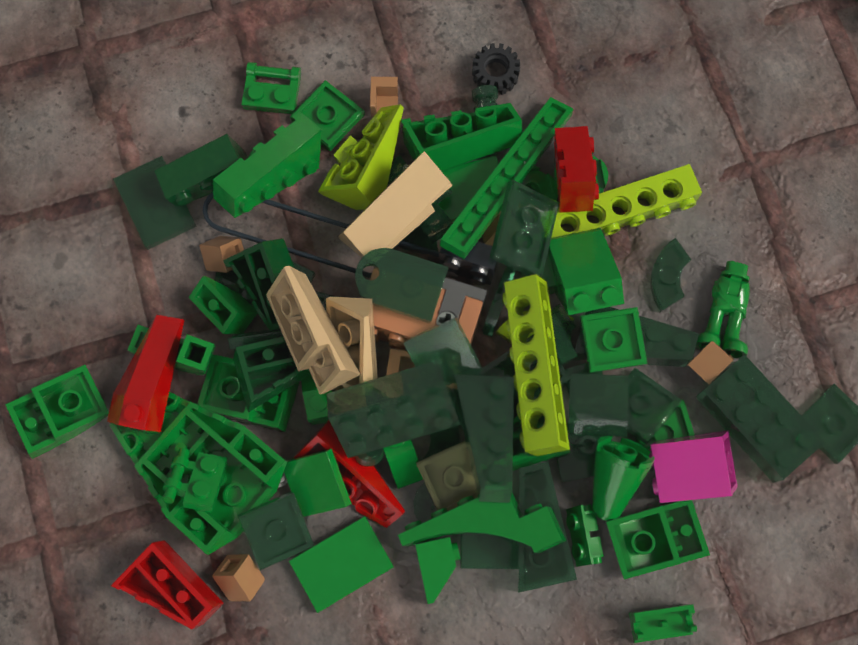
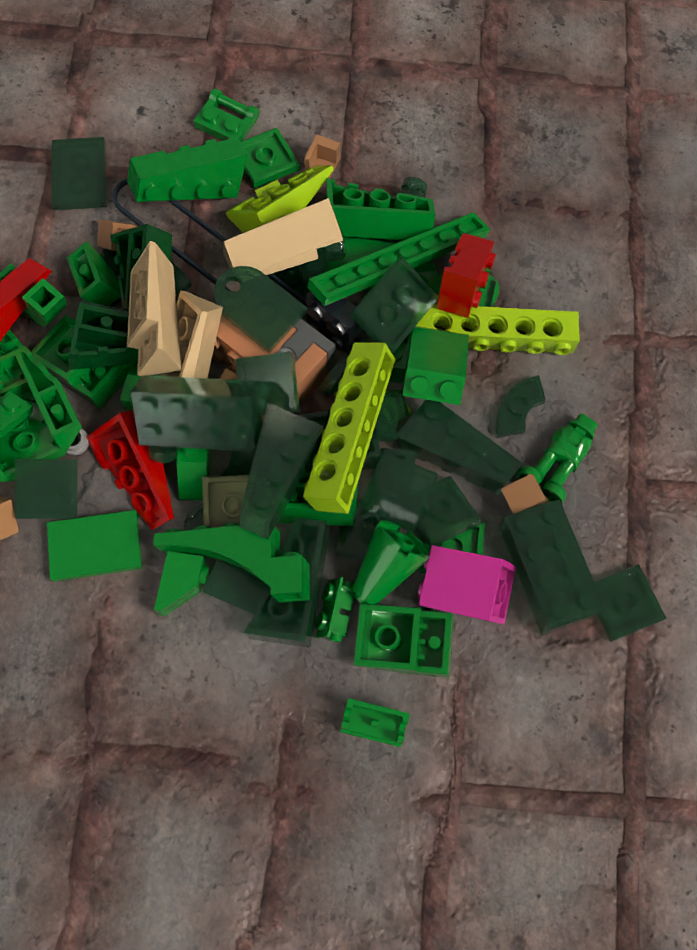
camera: 15 degrees right, 5 degrees down
dark green wedge [154,134,248,206] -> none
green tile [284,448,352,517] -> none
black tyre [472,43,520,96] -> none
green tile [580,307,648,373] -> none

